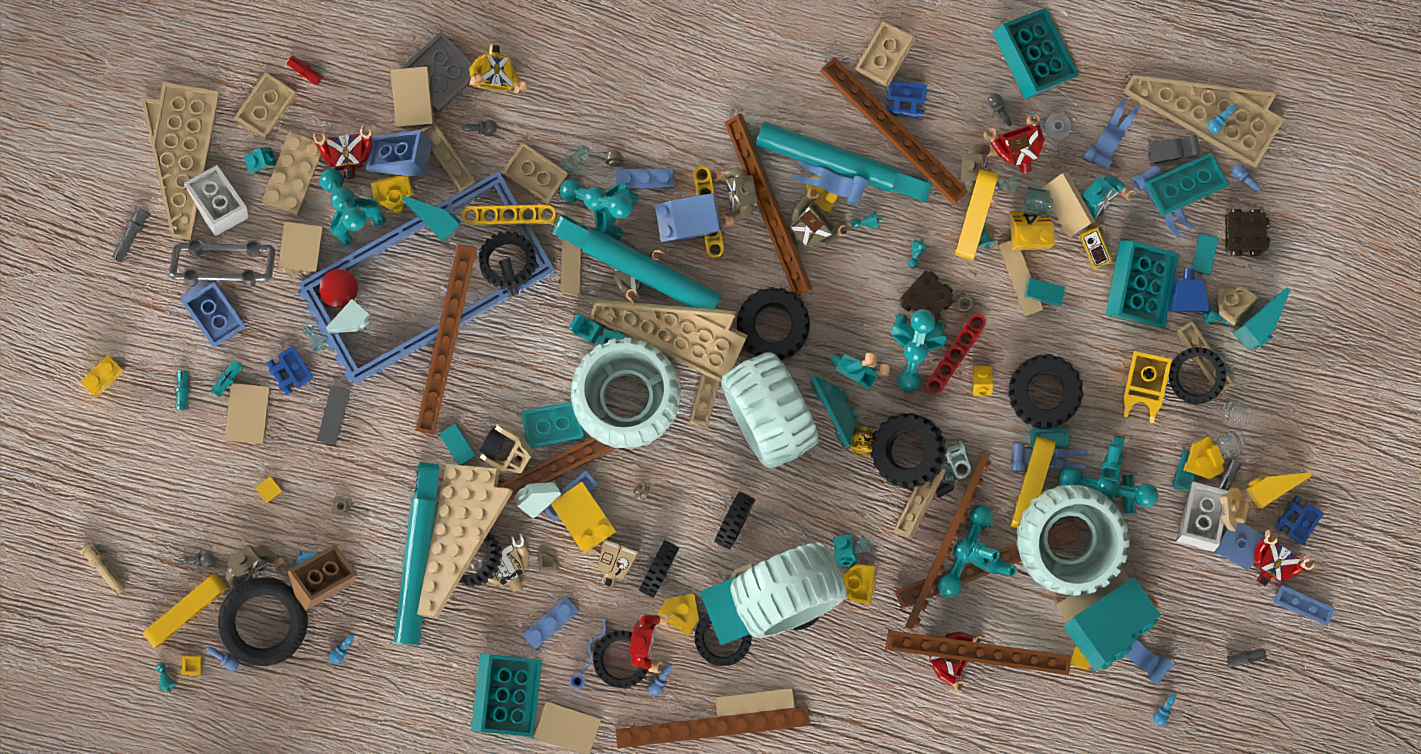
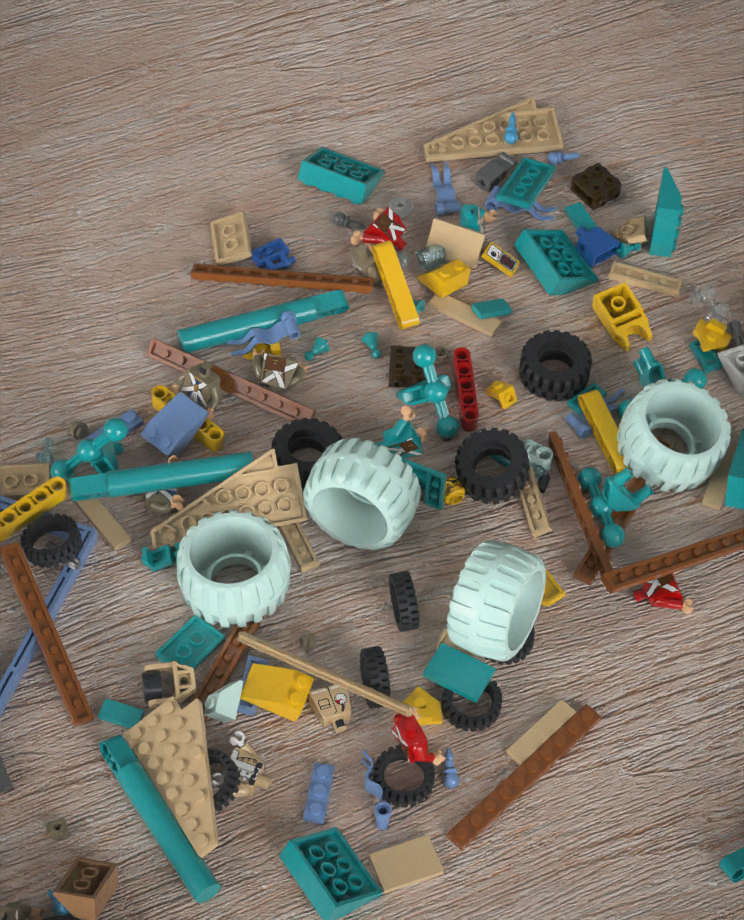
camera: 45 degrees left, 30 degrees down
dark tan tile [538,552,559,571] -> none
black tyre [1169,347,1226,404] -> none
none -> tan axle [237,631,413,717]

